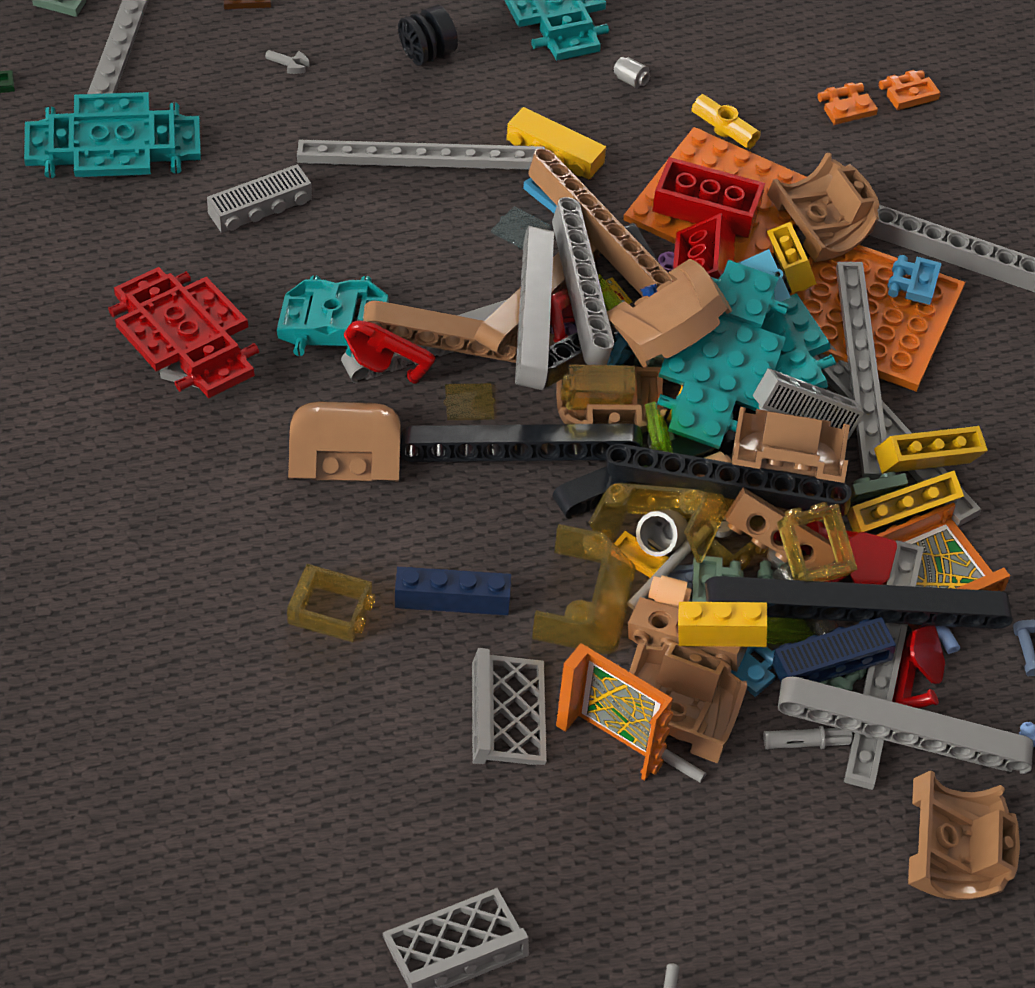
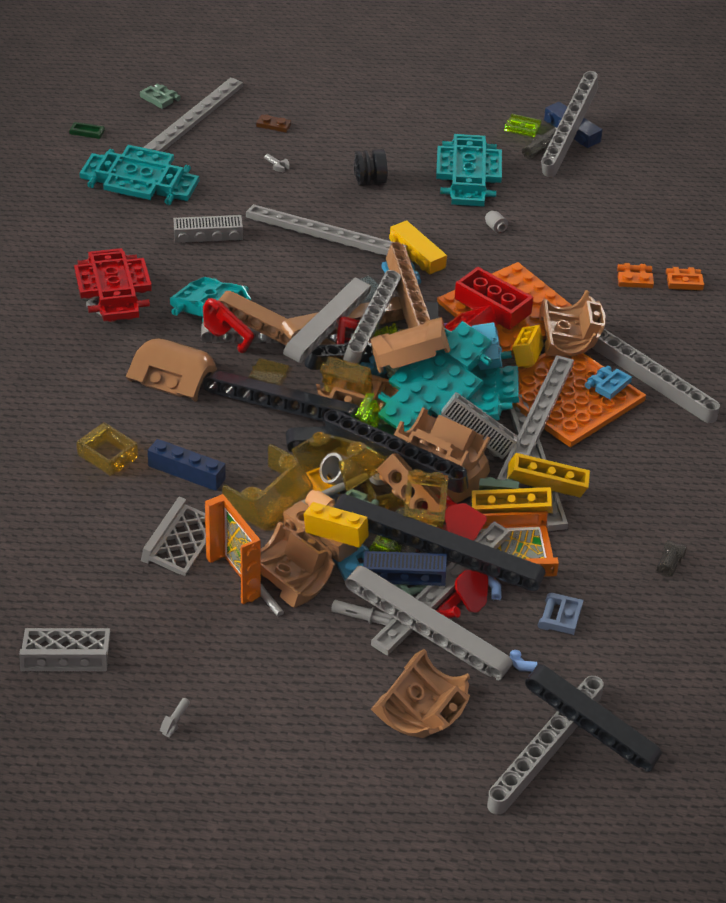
camera: 25 degrees right, 10 degrees down
yellow piece [692,94,761,149] -> none

